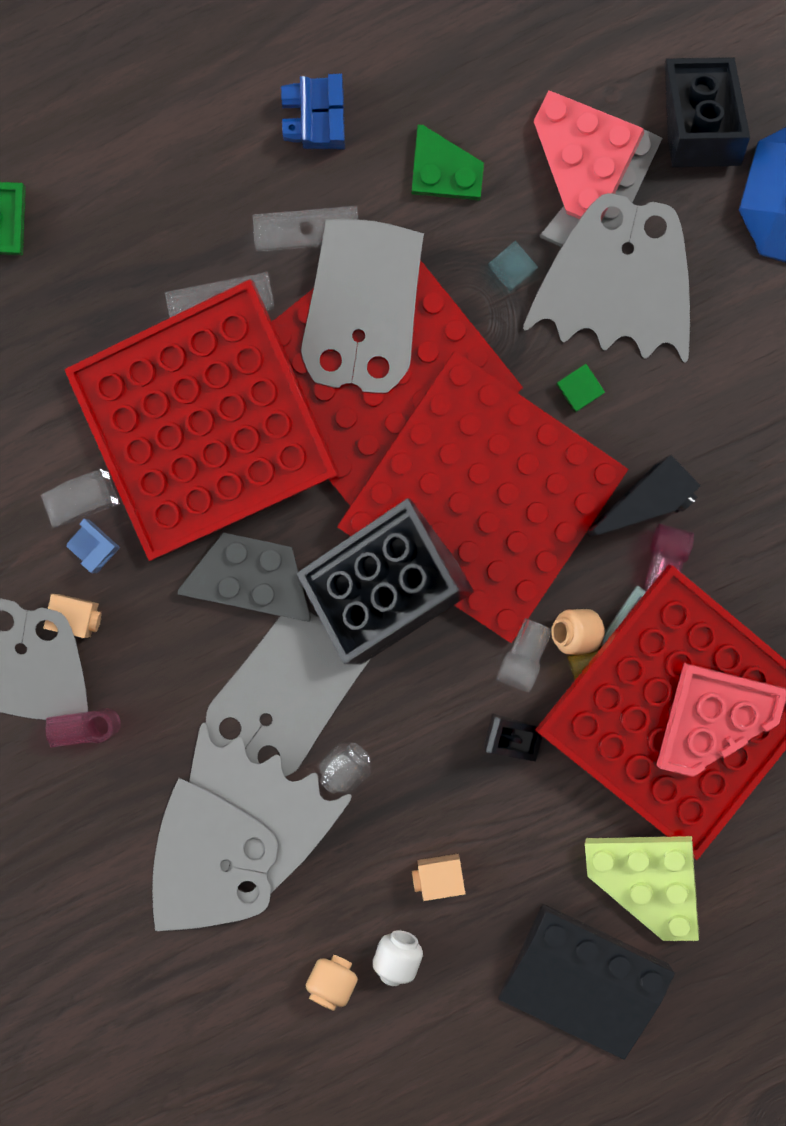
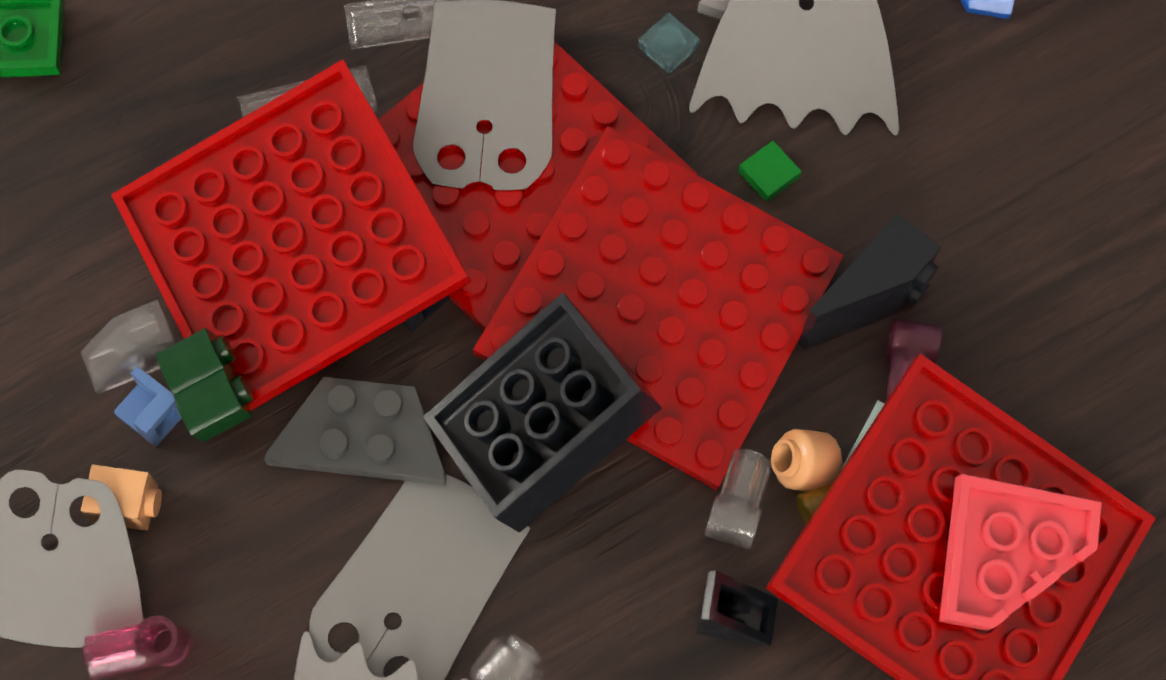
camera: 10 degrees left, 20 degrees down
none -> dark green brick [156,328,254,442]

